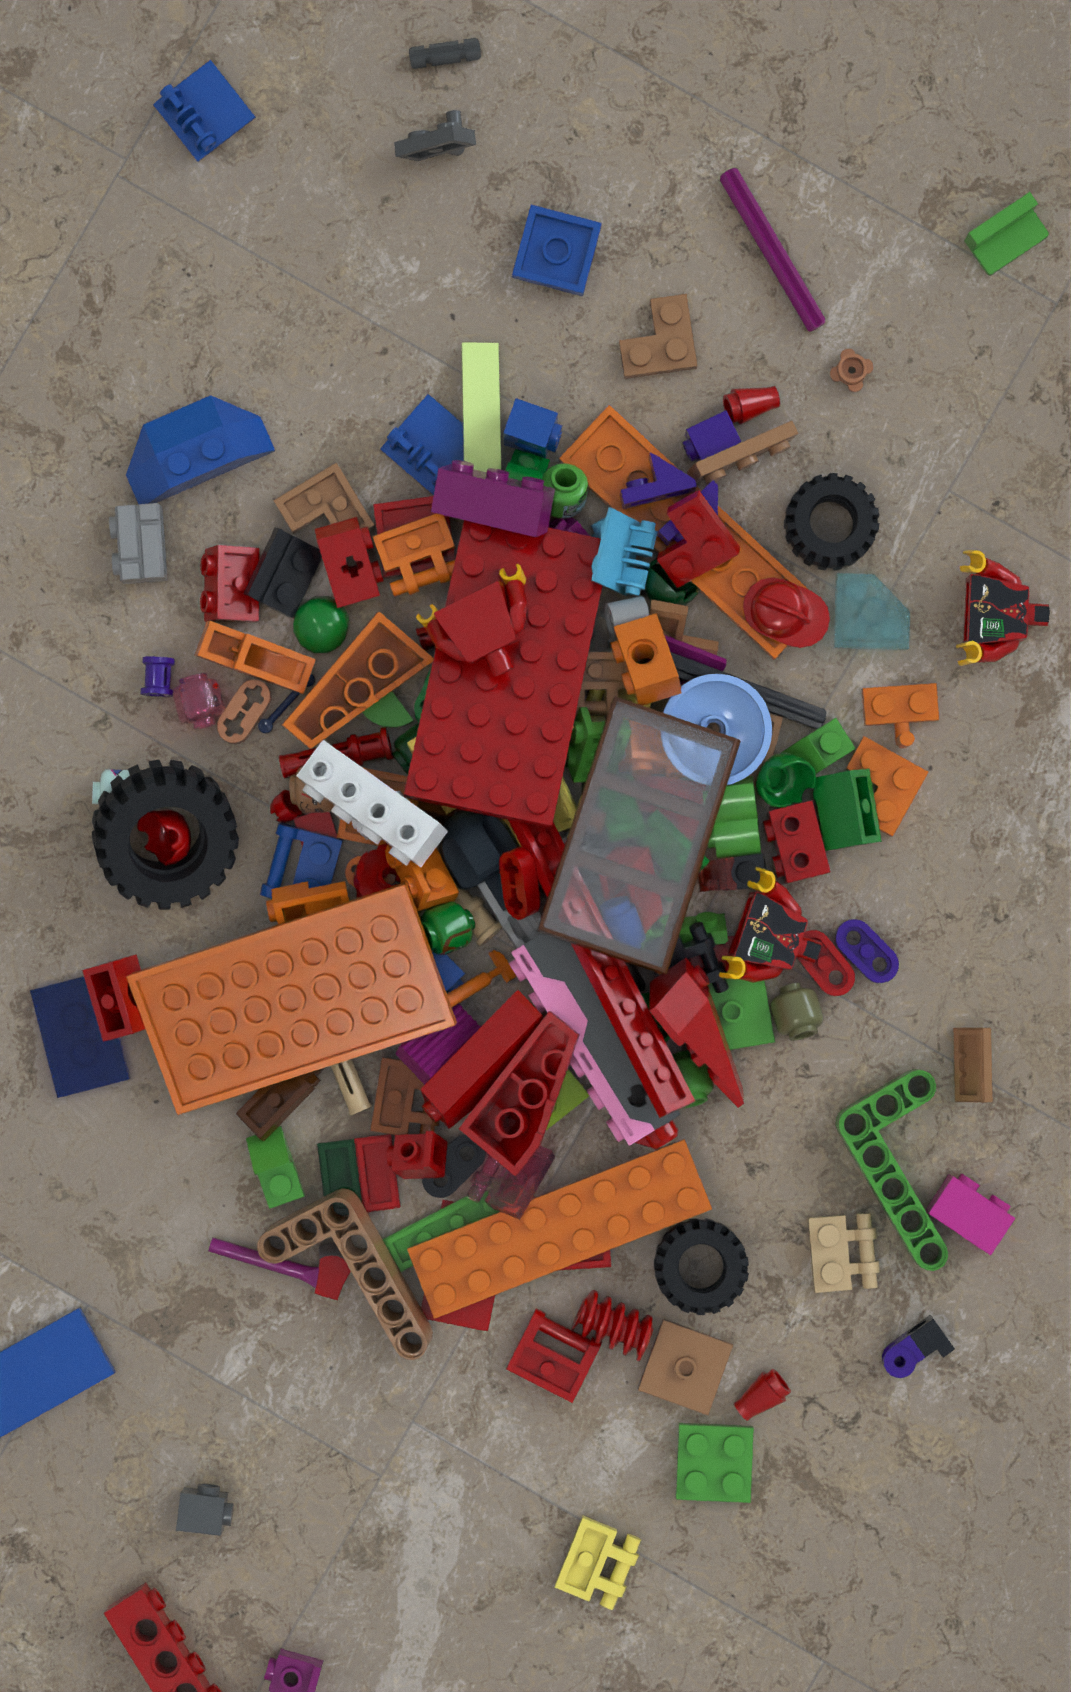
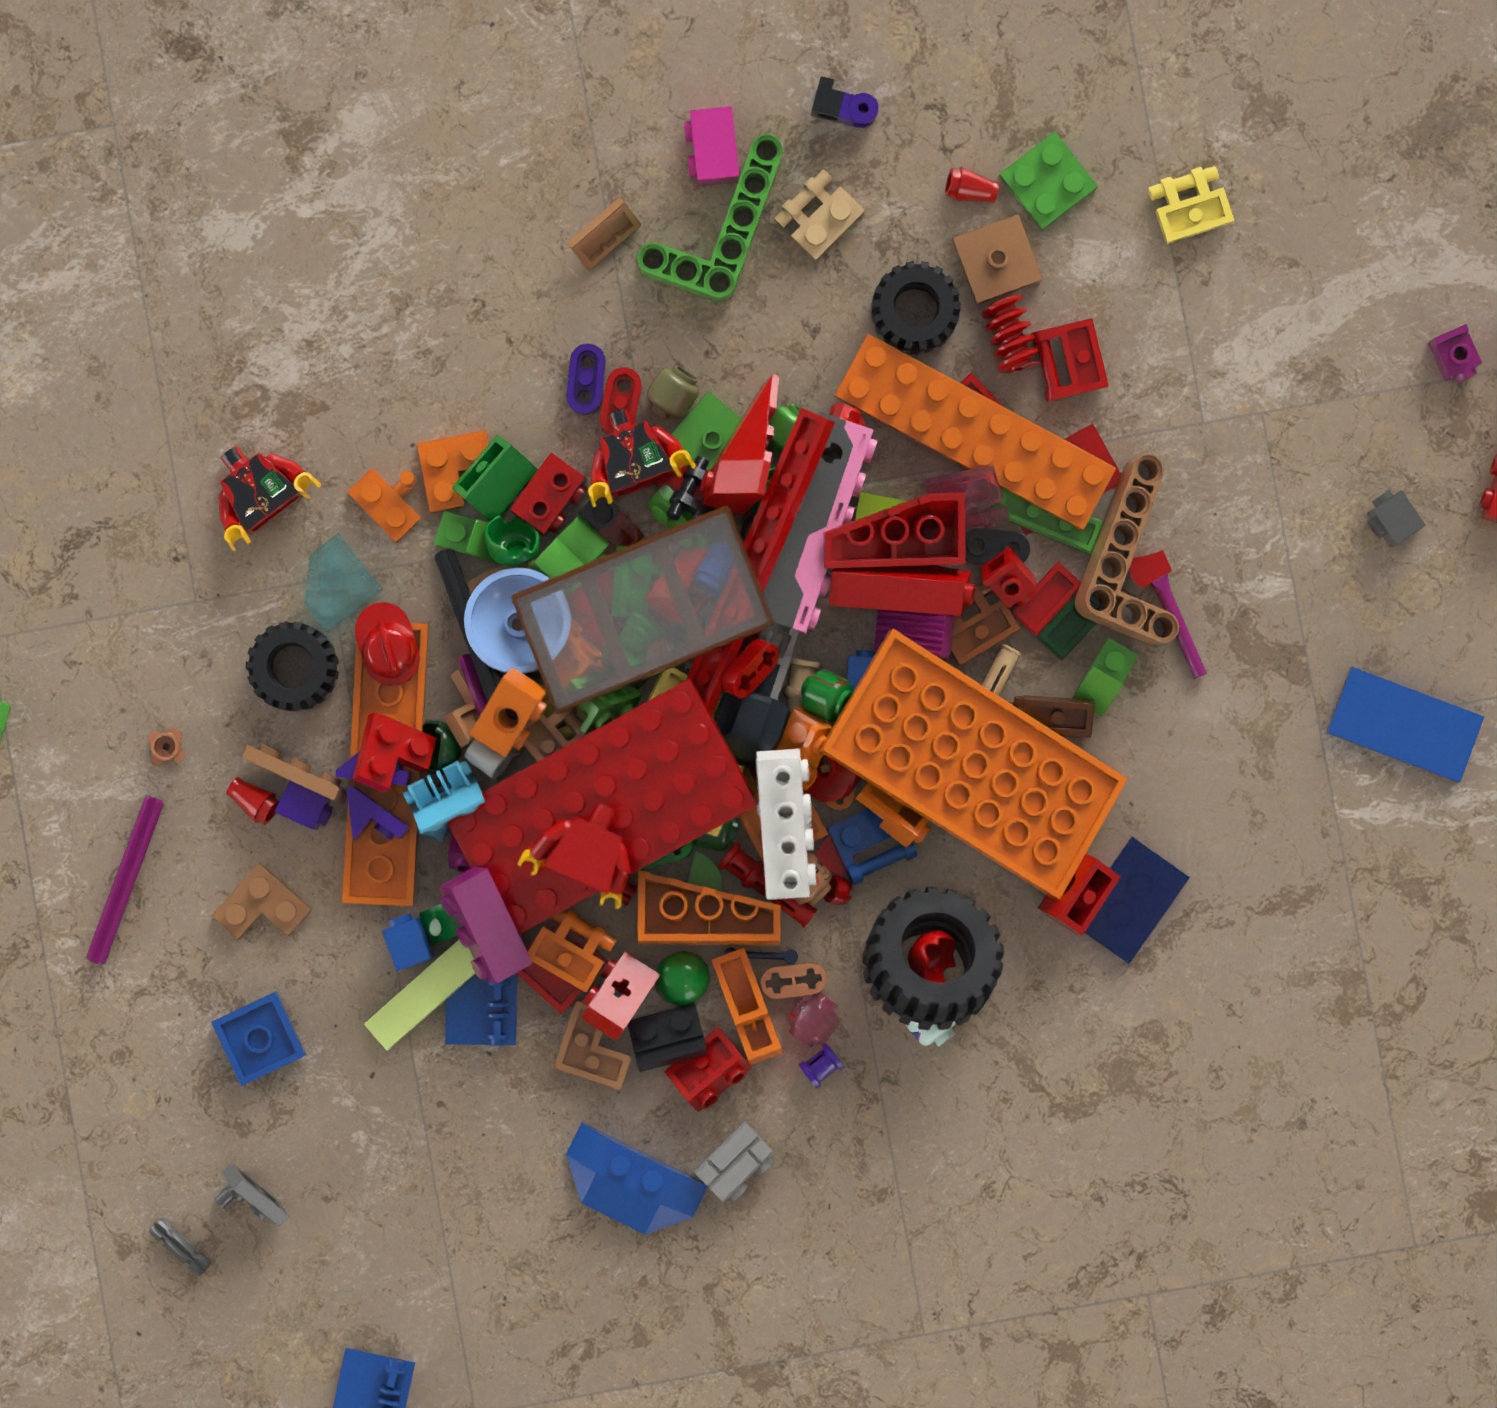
camera: 135 degrees left, 0 degrees up
orange piece [447,950,517,1008] -> none
bright green head [542,463,589,519] -> none

